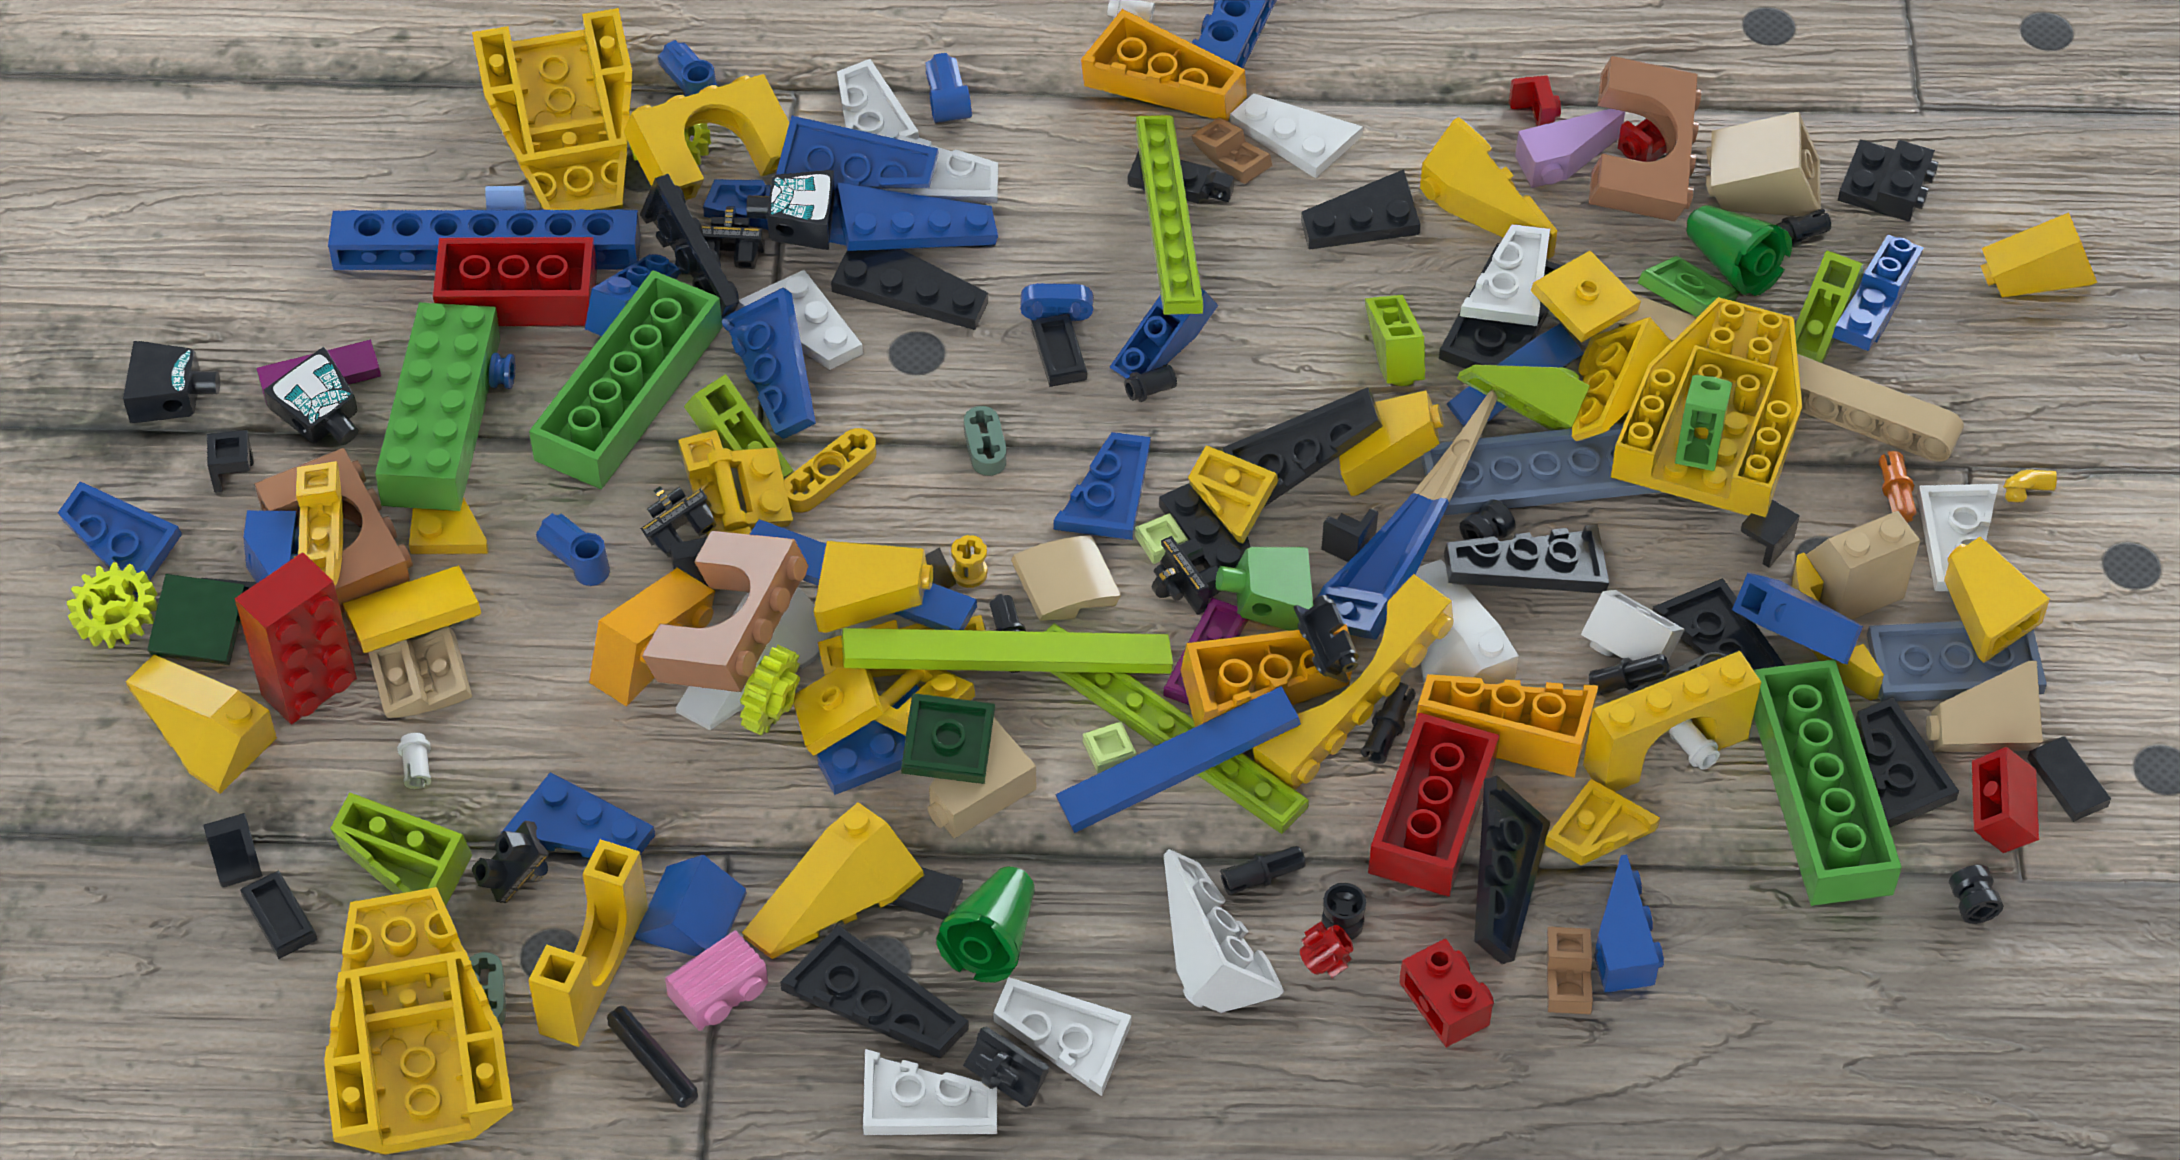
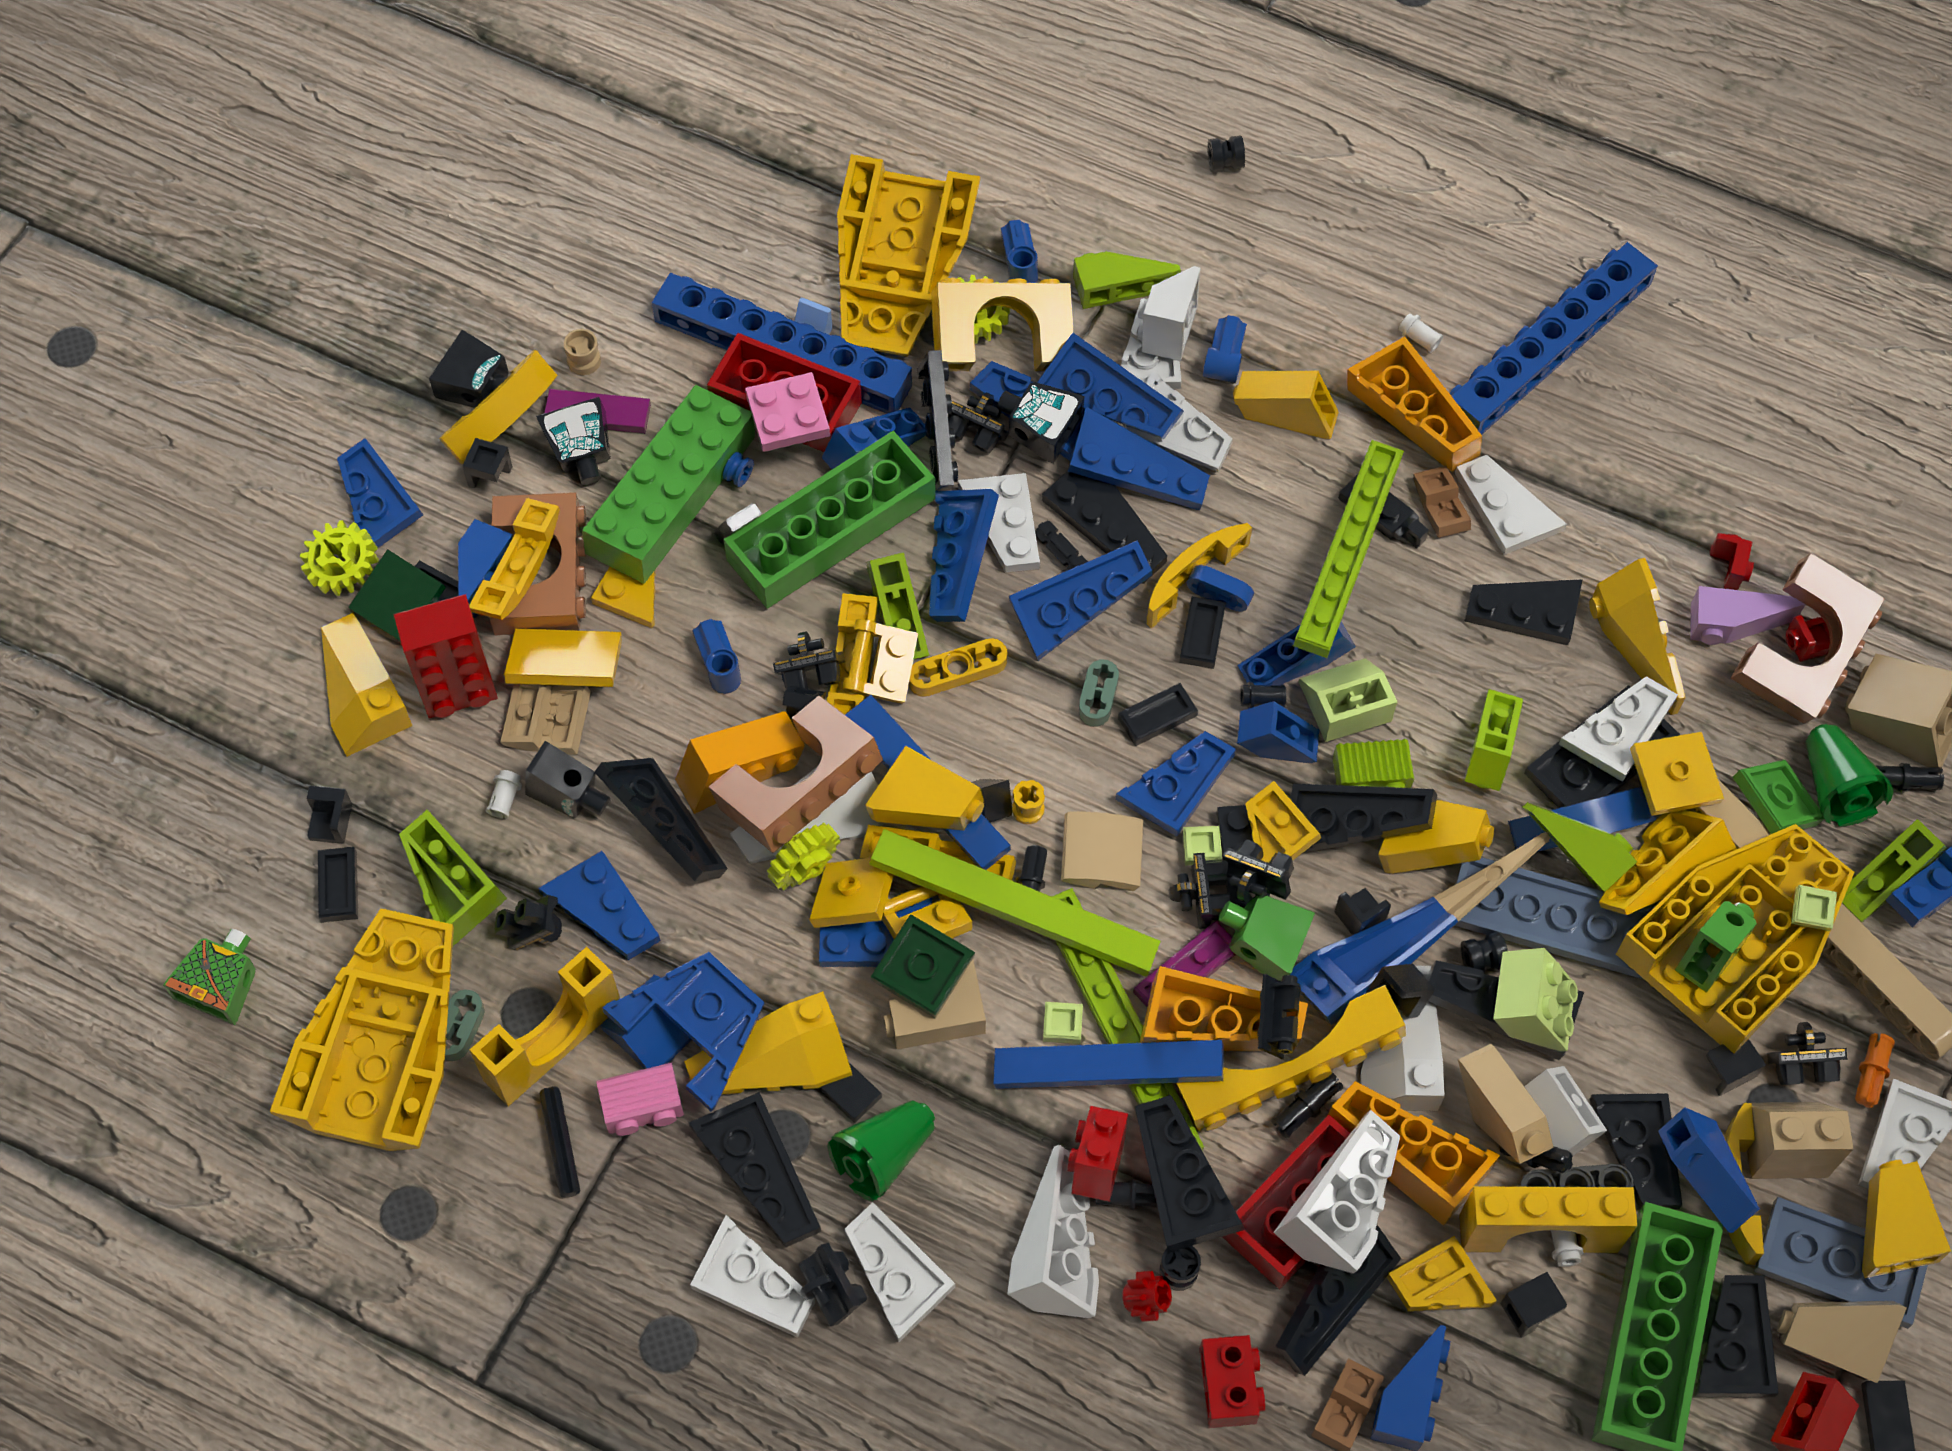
camera: 25 degrees right, 10 degrees up
none -> torso [163,929,256,1025]
none -> yellow slope [439,350,558,464]
none -> black torso [525,741,610,818]
none -> tan wheel [564,328,601,375]
none -> black wing [594,758,728,881]
none -> blue wing [603,952,764,1112]
none -> tile [714,503,762,543]
none -> bright pink plate [745,372,830,452]
none -> blue wing [1009,540,1152,661]
none -> black axle [1035,520,1088,570]
none -> red brick [1067,1106,1128,1202]
none -> lime slope [1073,251,1181,309]
none -> black tile [1118,683,1198,747]
none -> black wing [1135,1095,1246,1252]
none -> white slope [1137,266,1201,361]
none -> yellow slope [1146,523,1252,629]
none -> black hips [1223,840,1294,903]
none -> yellow slope [1233,370,1339,439]
none -> blue slope [1237,701,1319,763]
none -> white wedge [1274,1110,1400,1273]
none -> yellowish green slope [1299,658,1397,742]
none -> lime brick [1333,739,1414,788]
none -> black panel [1366,964,1436,1018]
none -> tan slope [1458,1044,1554,1164]
none -> yellowish green slope [1494,948,1578,1052]
none -> black panel [1500,1272,1567,1338]
none -> black hips [1767,1022,1848,1085]
none -> yellowish green tile [1791,885,1837,931]

